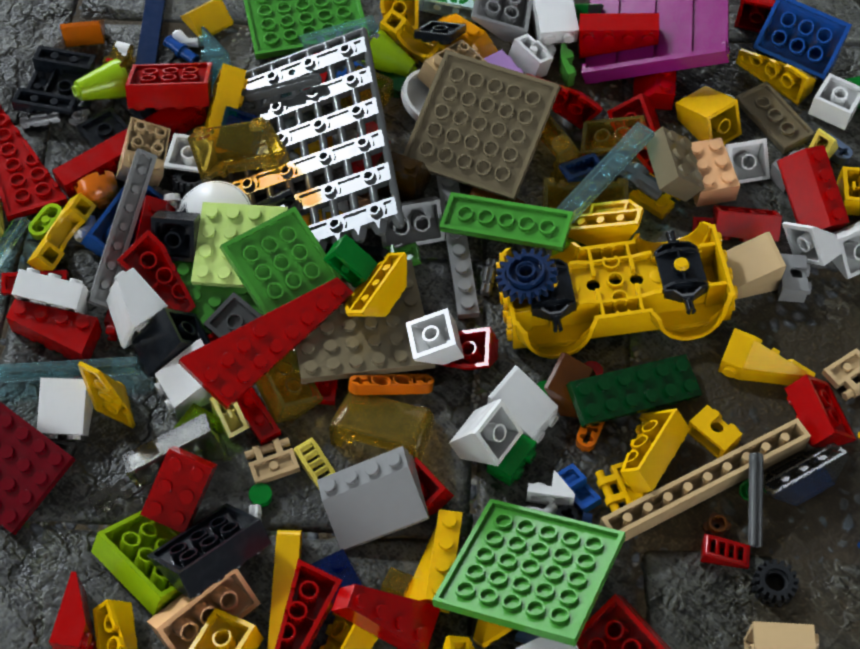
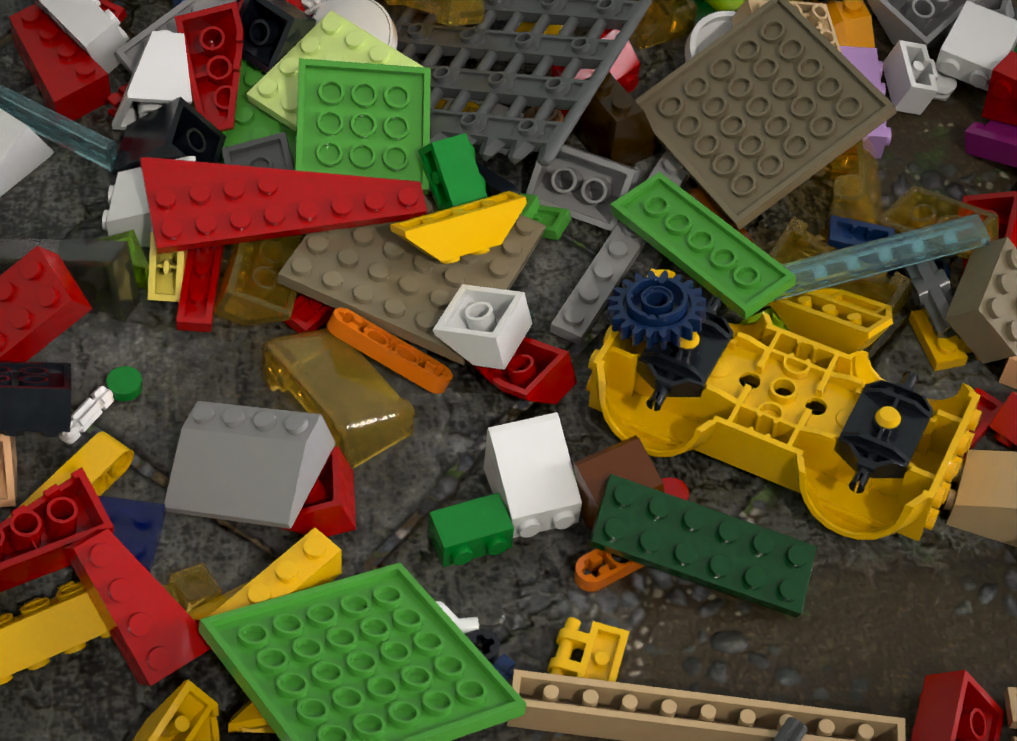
camera: 30 degrees right, 5 degrees down
yellow wedge [77,361,135,428] -> none
tan plate [244,437,300,484] -> none
black axle [254,187,295,206] -> none
light yellow slope [293,437,335,490] -> none
white slope [449,399,523,466] -> none
white slope [526,470,575,506] -> none
red wedge [527,73,603,129] -> none
blue slope [557,463,602,515] -> none
bright green slope [559,43,576,87] -> none
yellow wedge [620,408,690,493] -> none
yellow brick [688,405,743,458] -> none
yellow wedge [718,328,816,386] -> none

